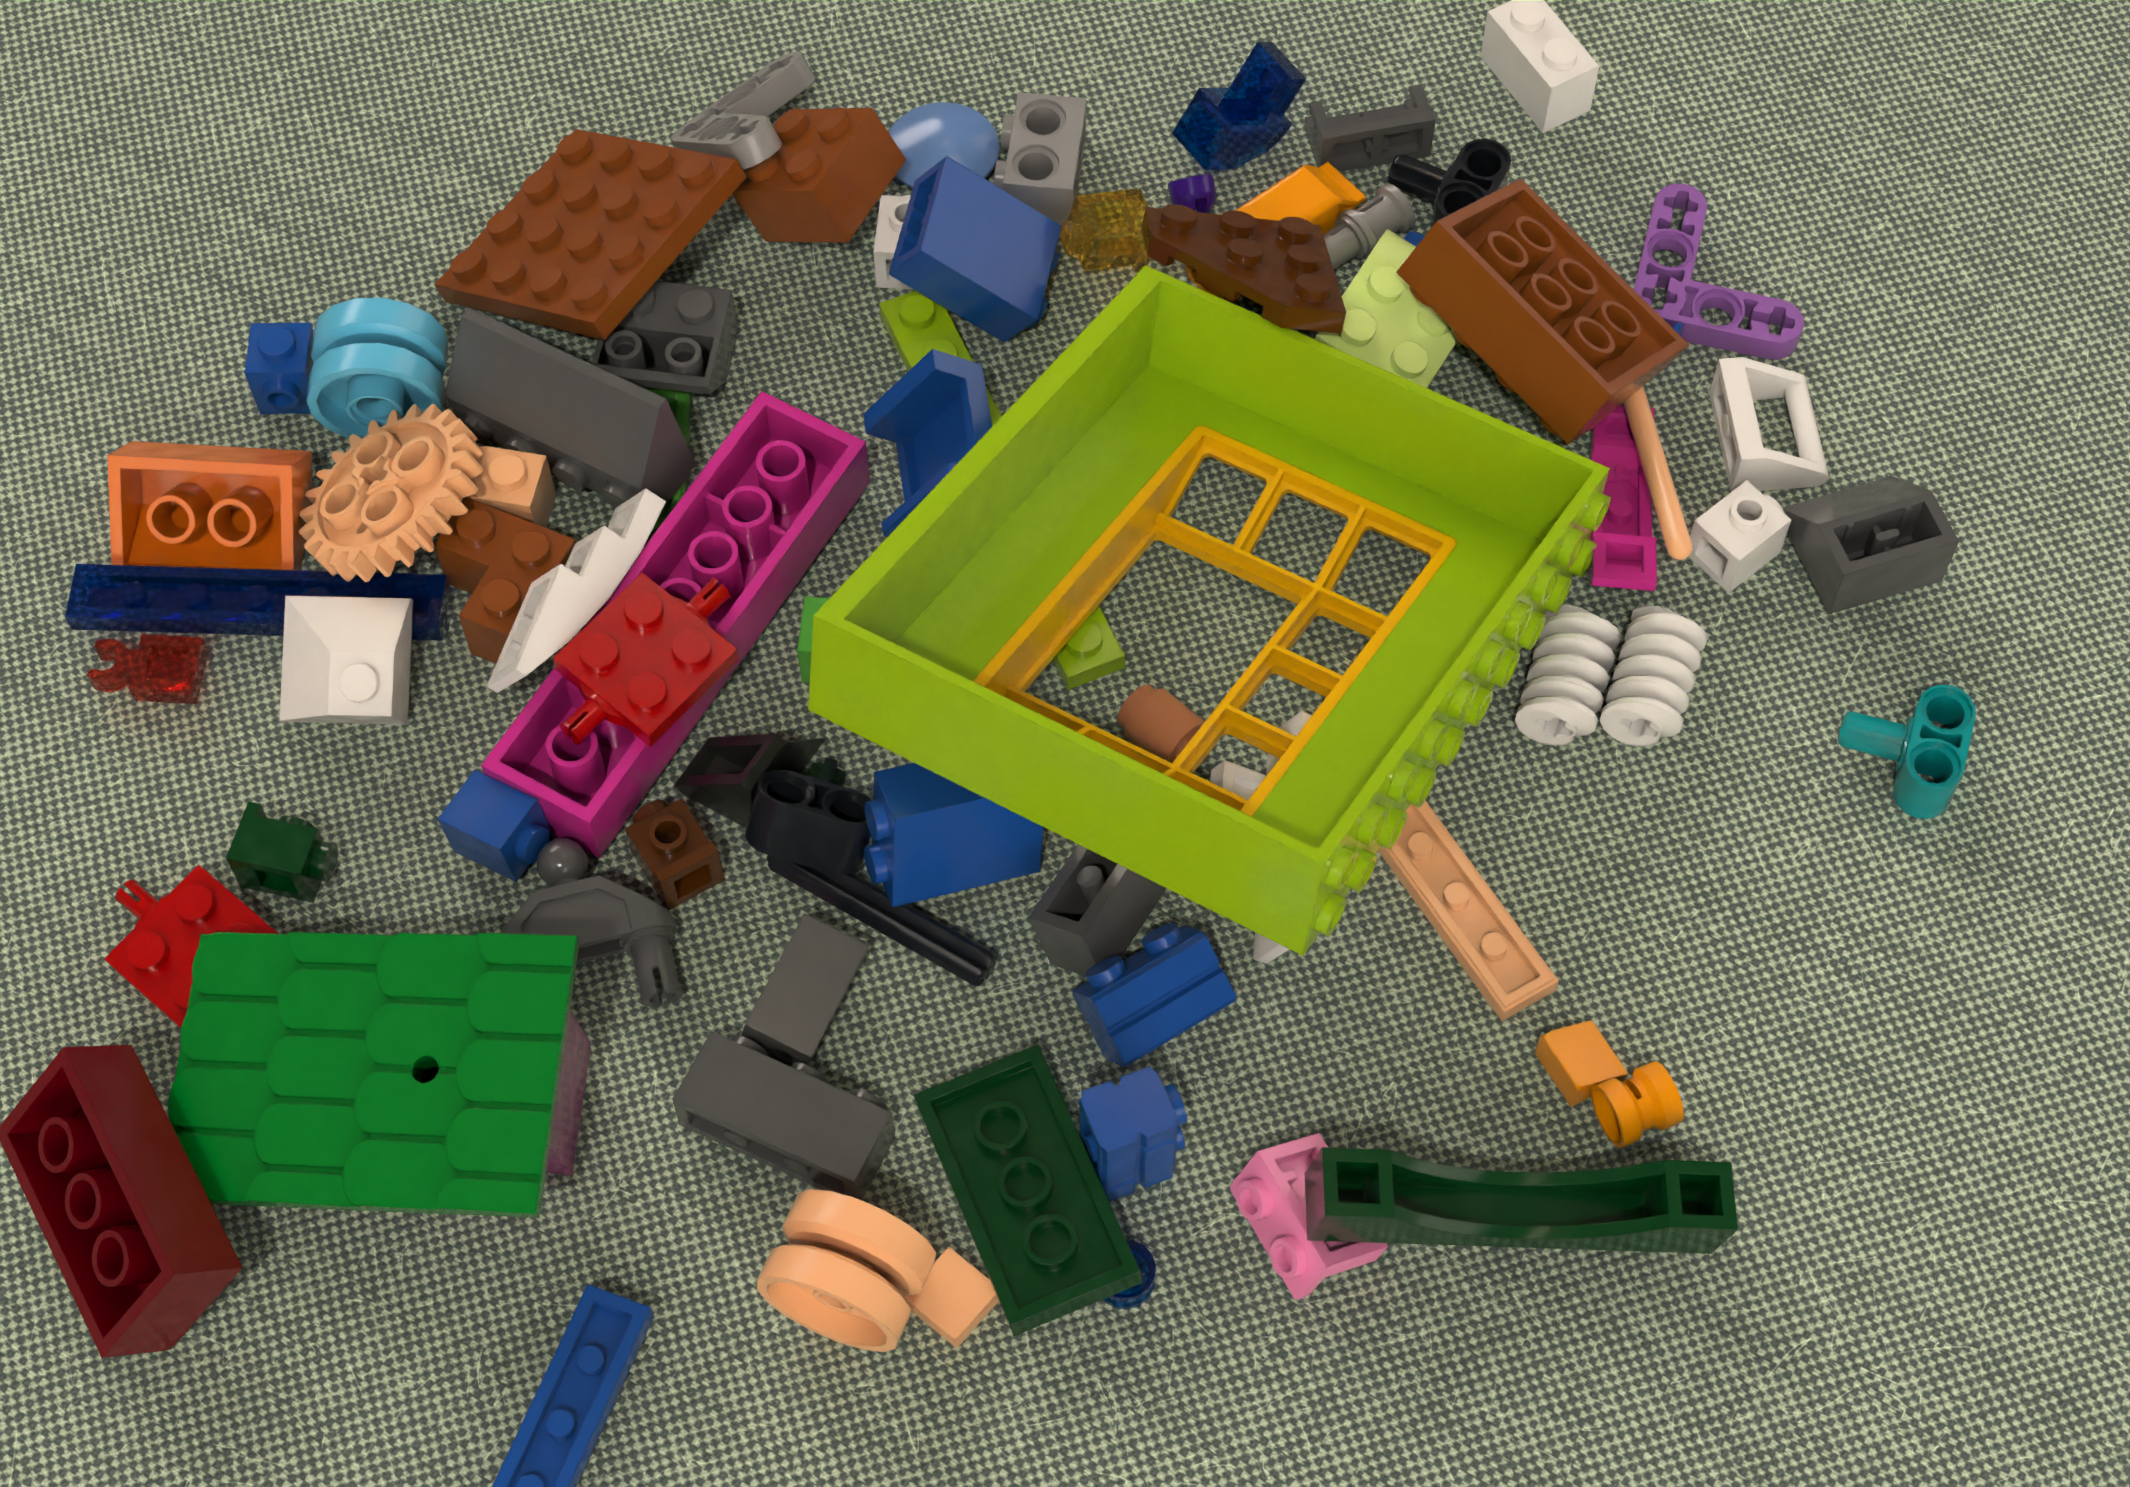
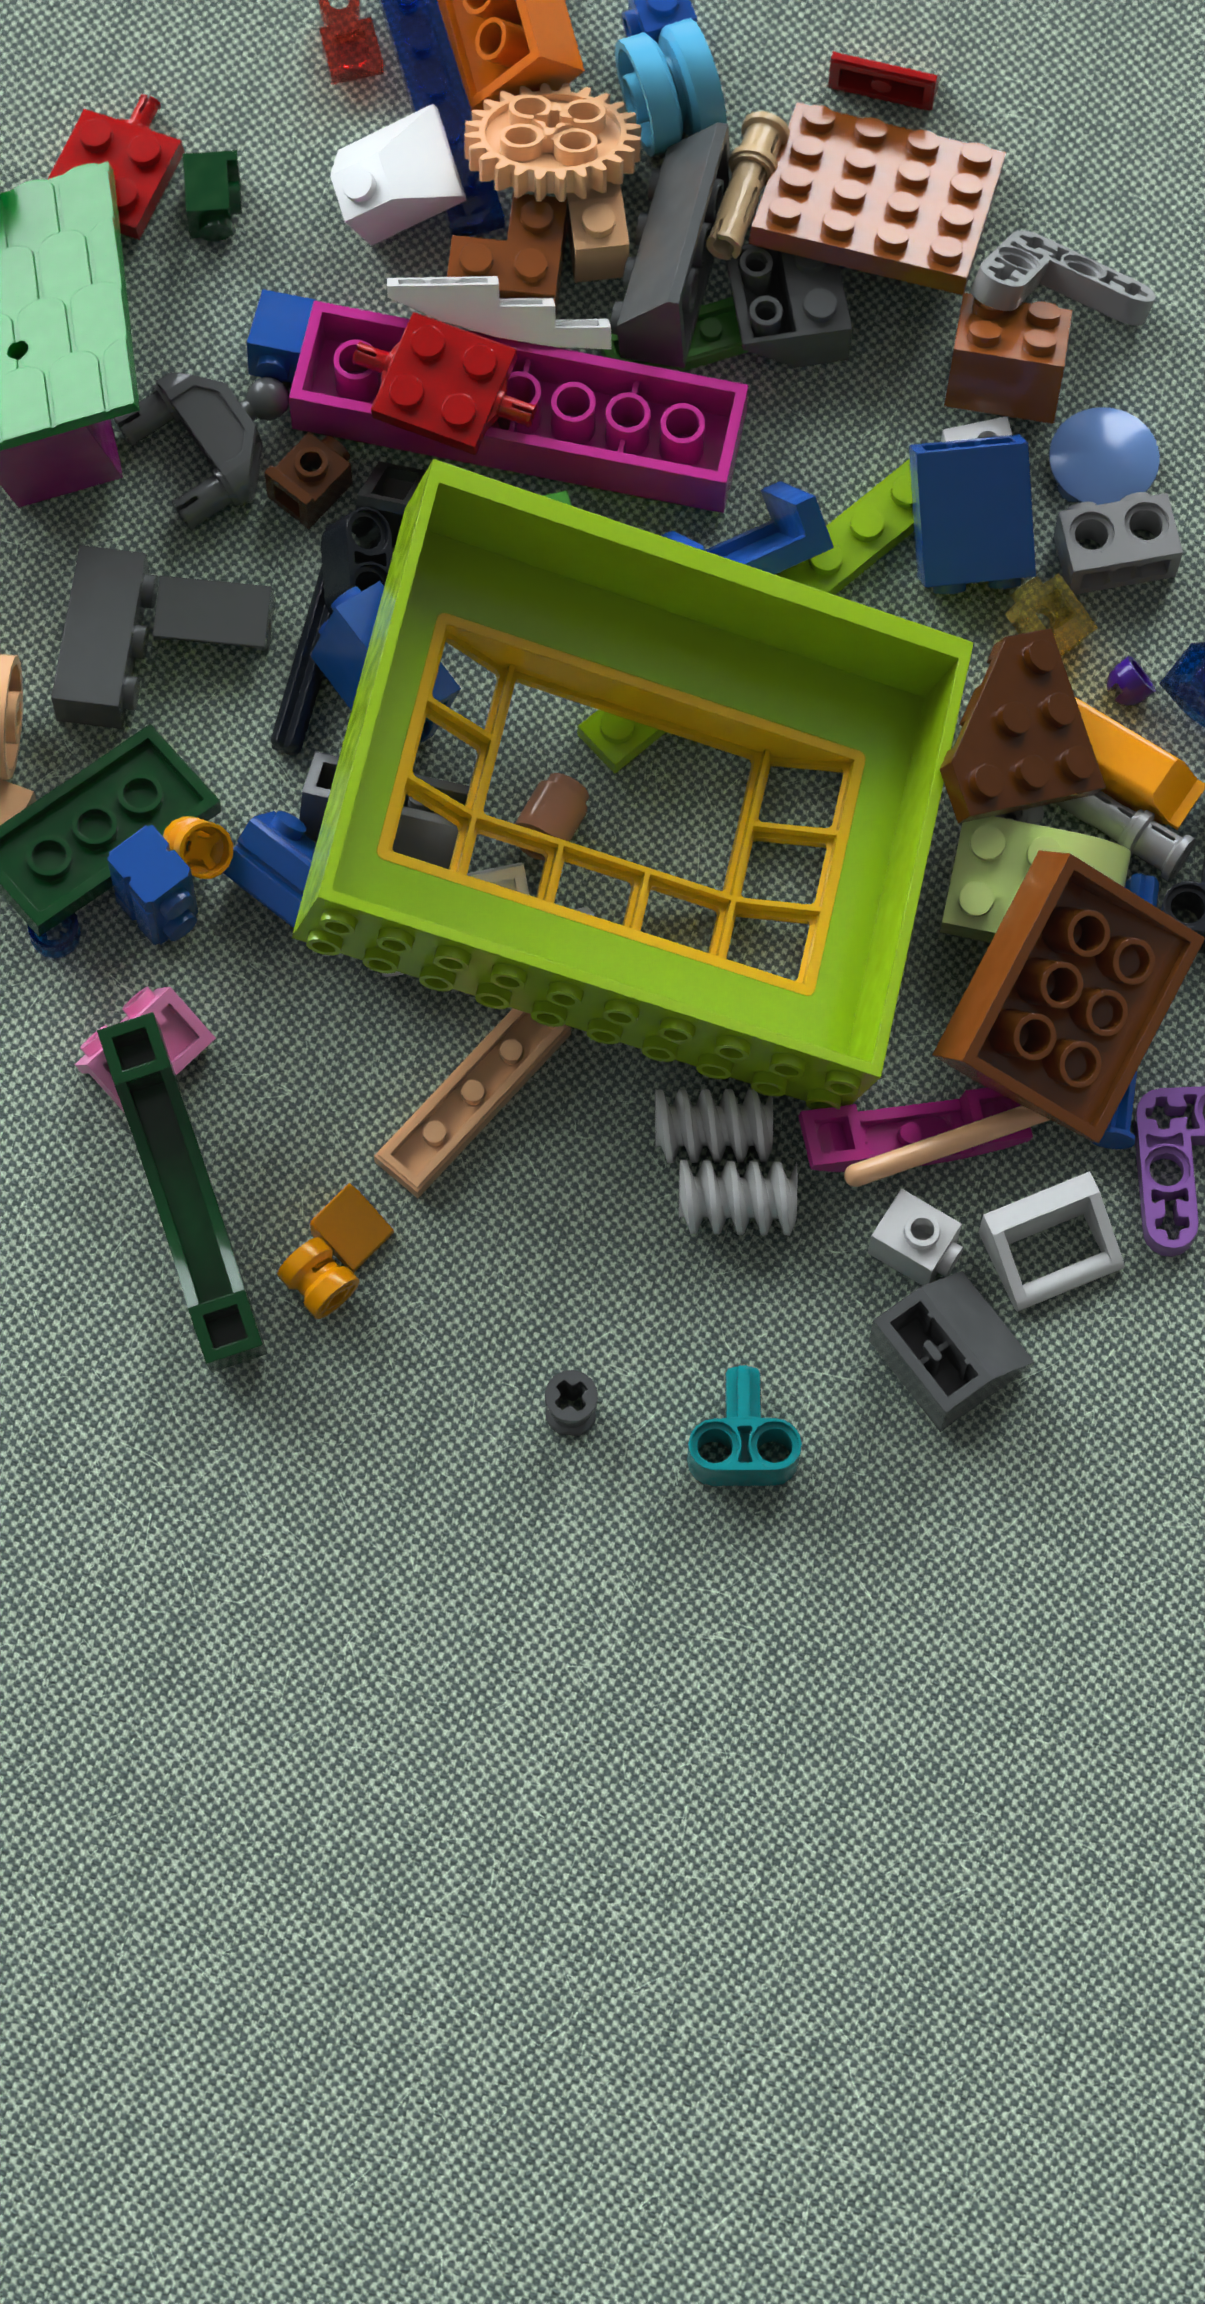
camera: 70 degrees right, 10 degrees up
none -> light orange wheel [162,816,233,879]
none -> dark grey bush [544,1370,598,1437]
none -> tan pin [706,111,790,260]
none -> red slope [828,51,940,111]

